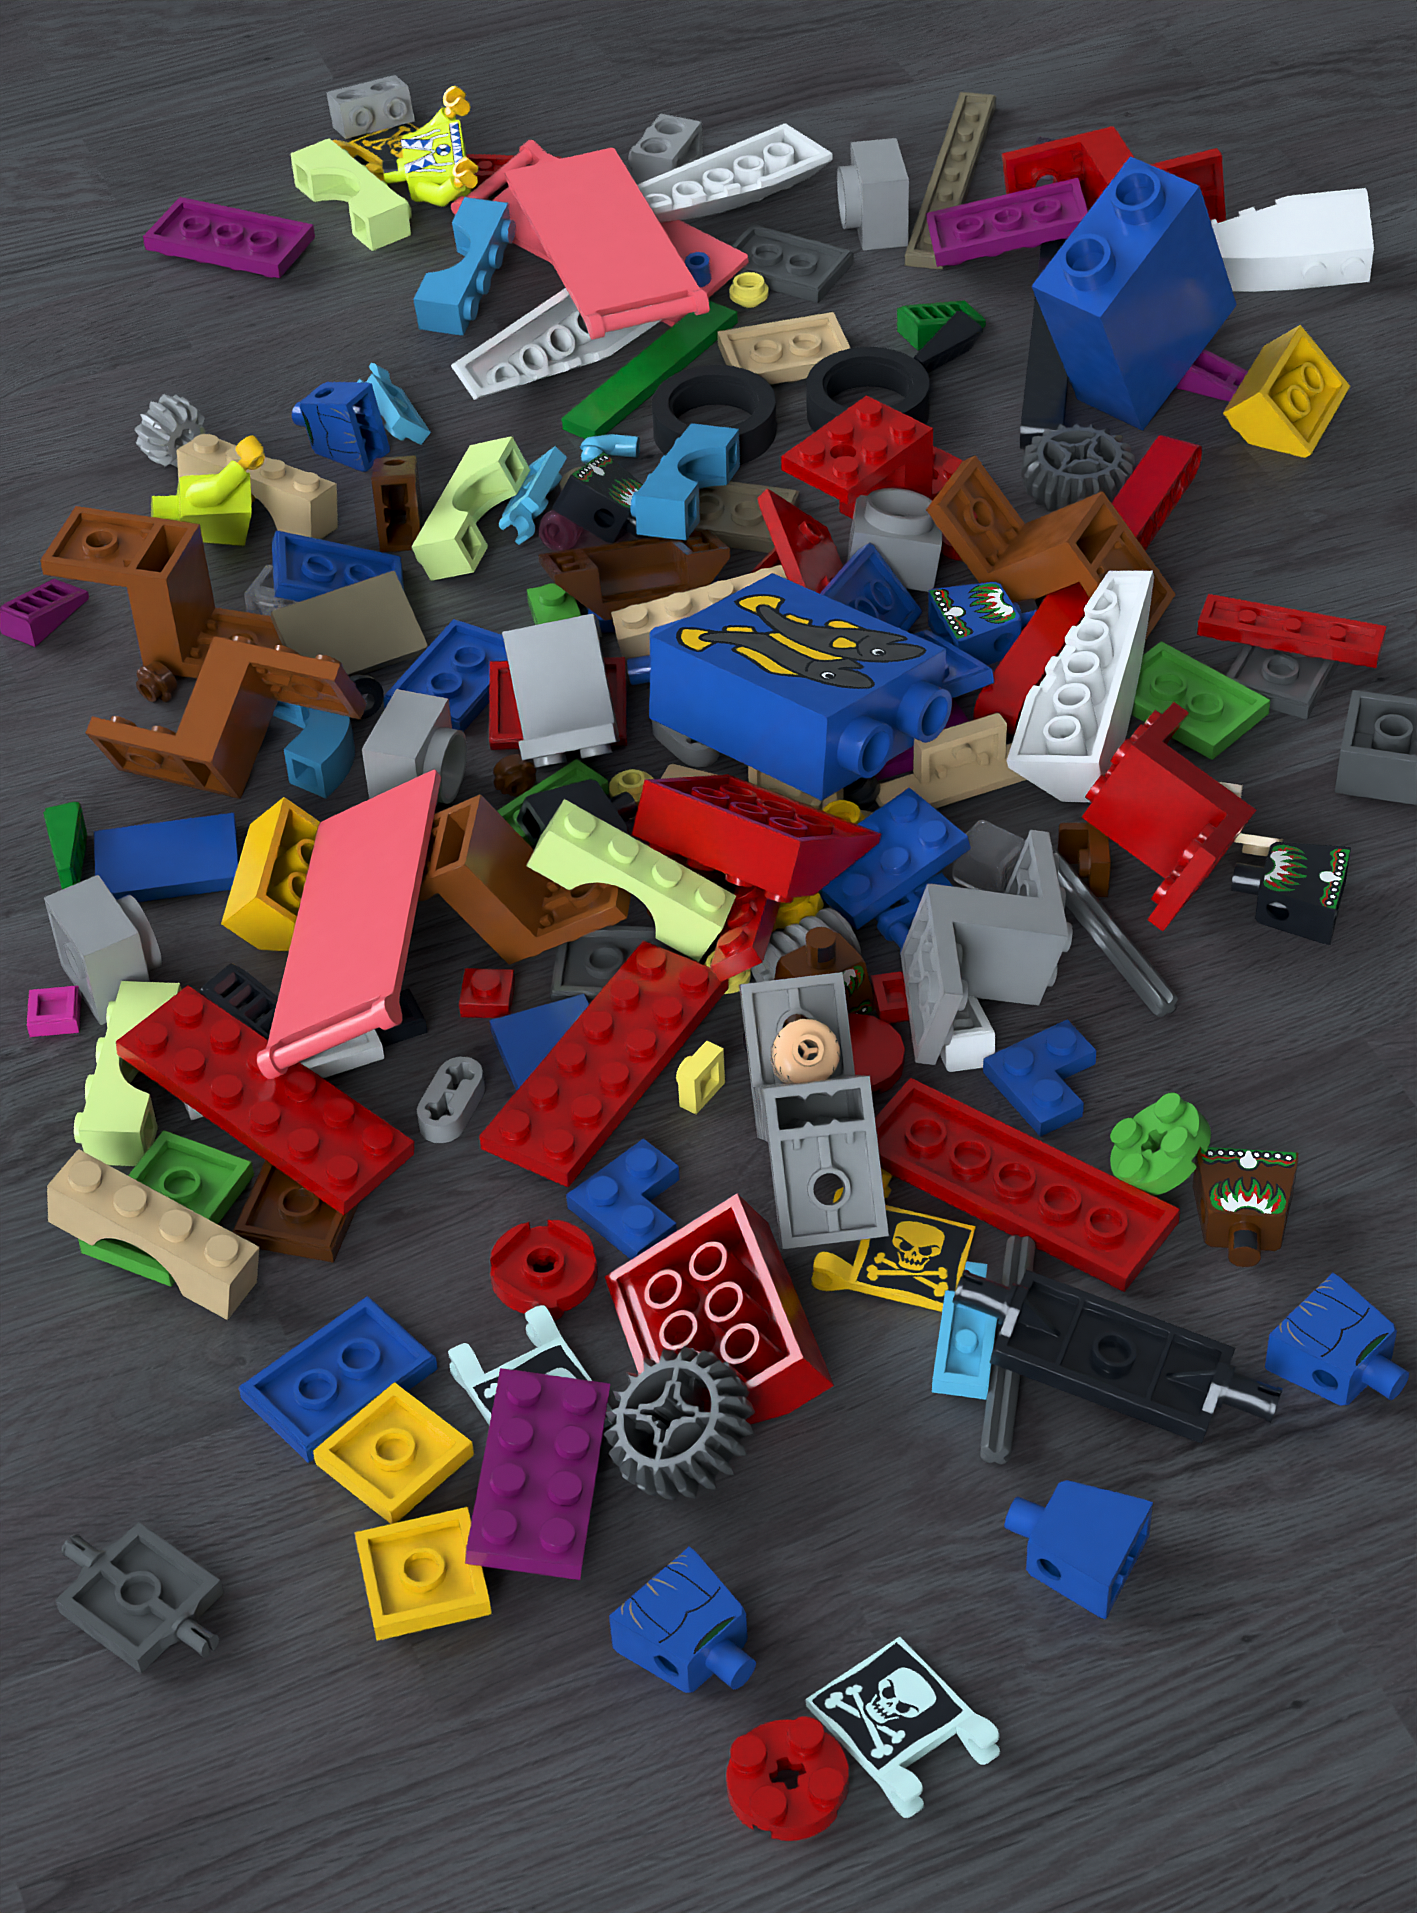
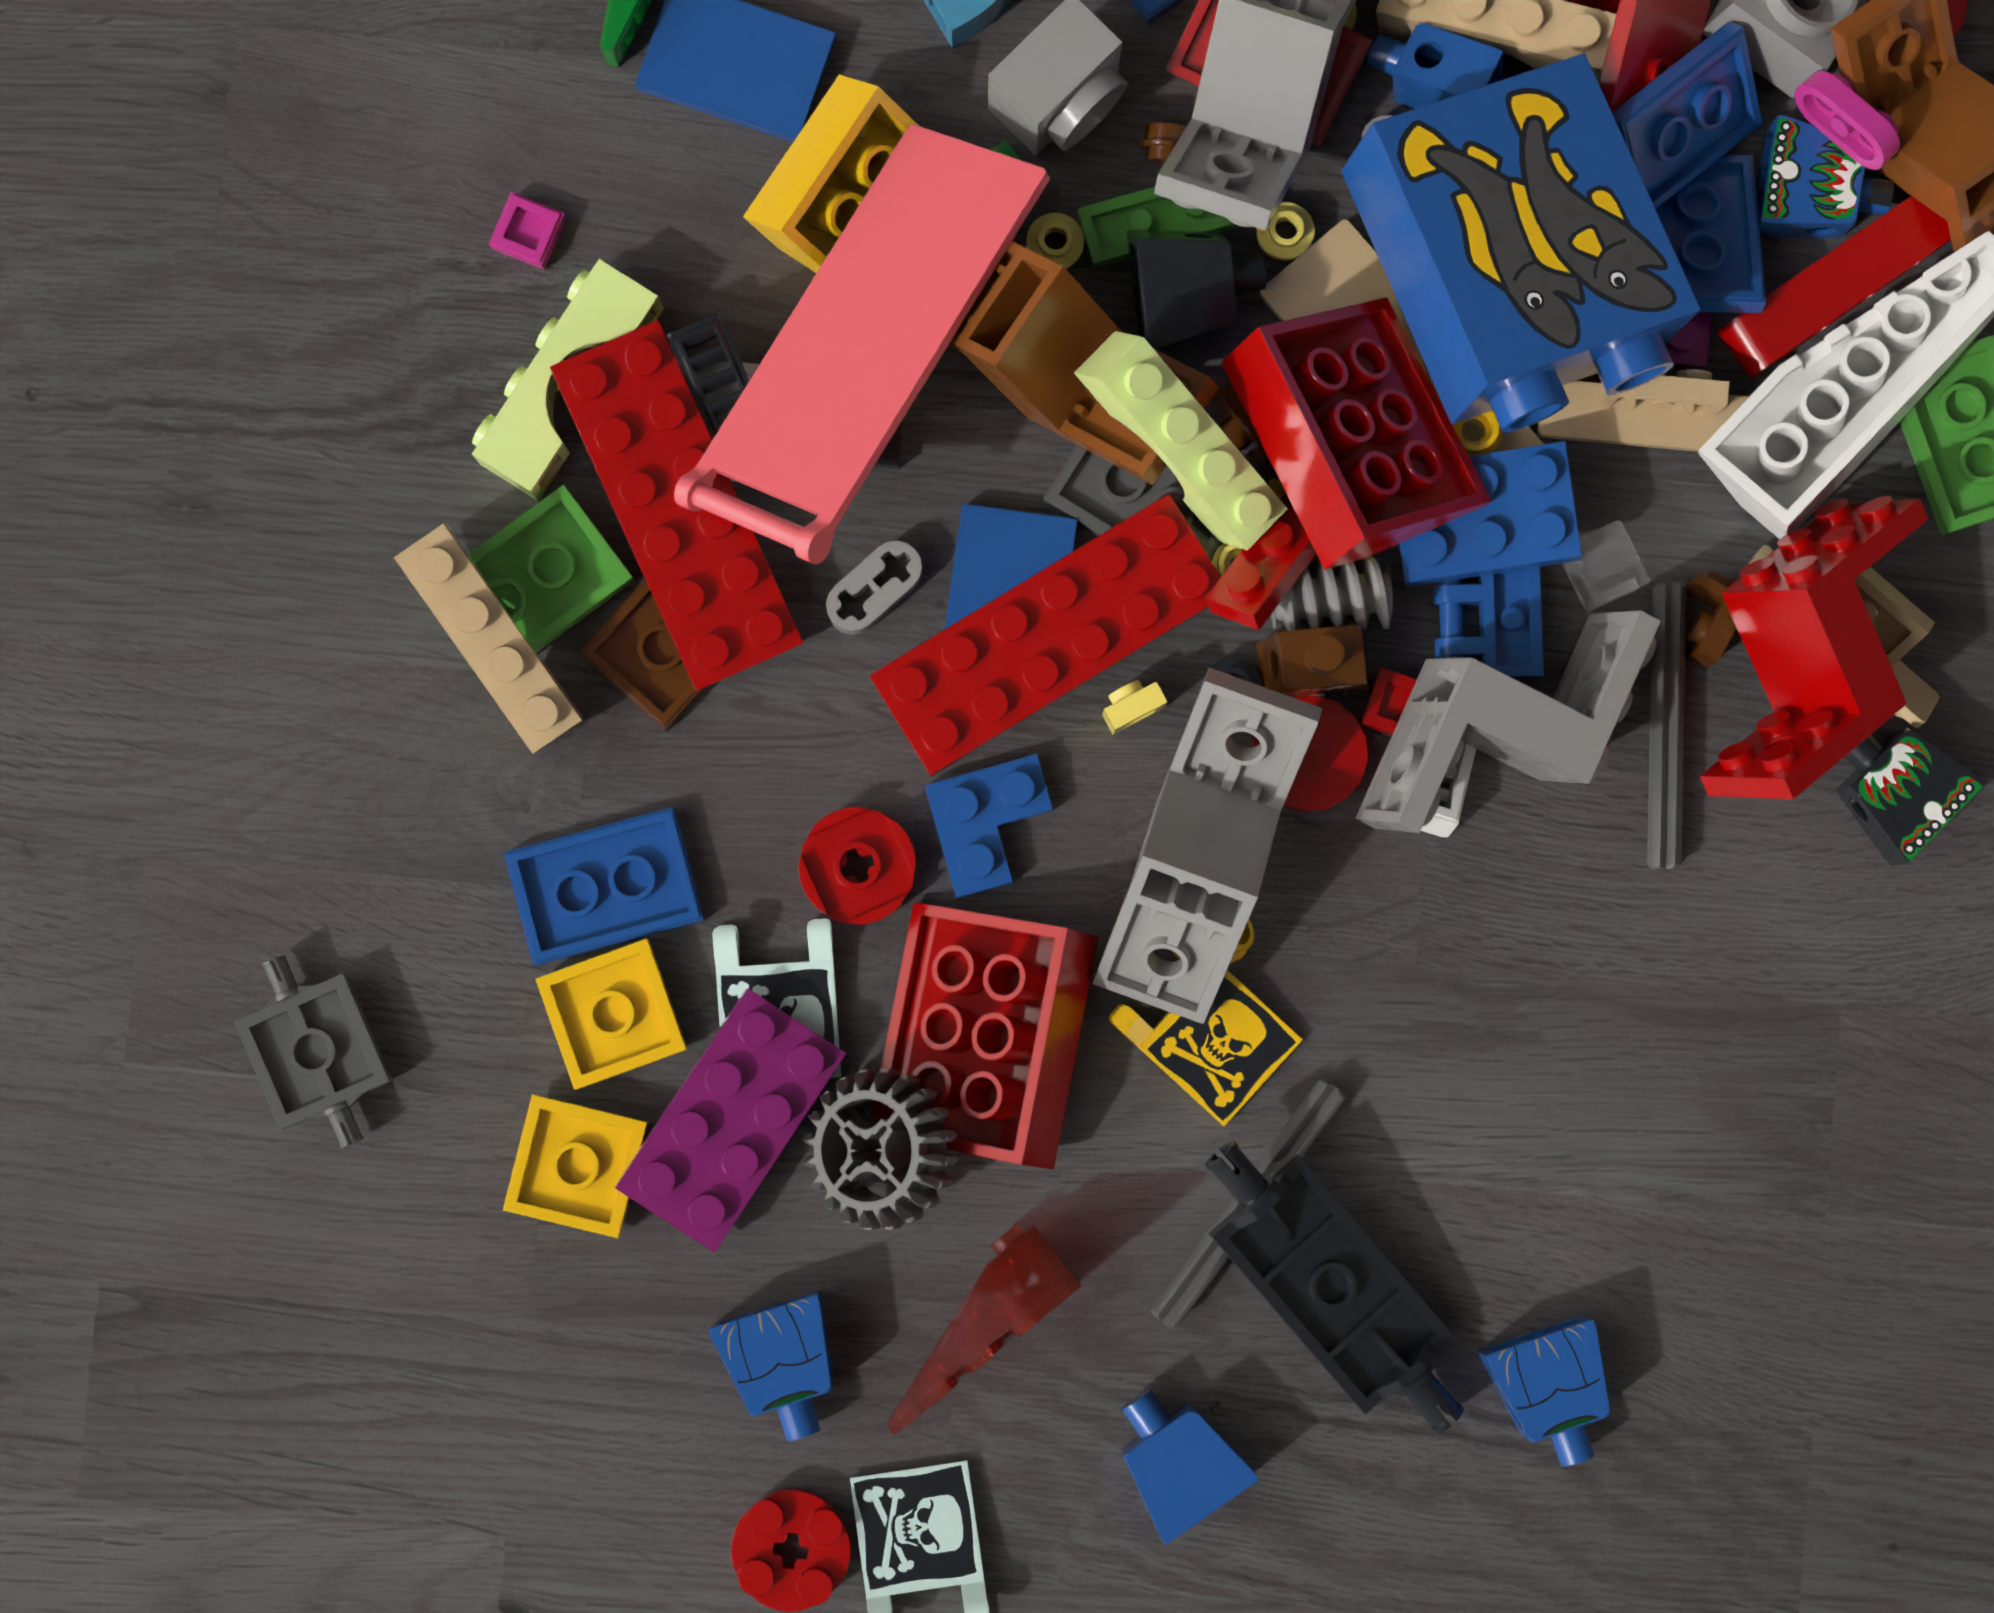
camera: 20 degrees right, 40 degrees up
light grey piece [44,875,162,1025] -> none
red plate [459,968,515,1018] -> none
light nougat head [770,1019,840,1084] -> none
red plate [875,1078,1180,1292] -> none
medium azure plate [932,1261,997,1400] -> none
blue plate [983,1019,1097,1137] -> none
bright green plate [1110,1093,1211,1196] -> none
torso [1192,1147,1298,1267] -> none
none -> clear red wedge [886,1223,1081,1435]
none -> dark pink plate [1794,70,1900,170]

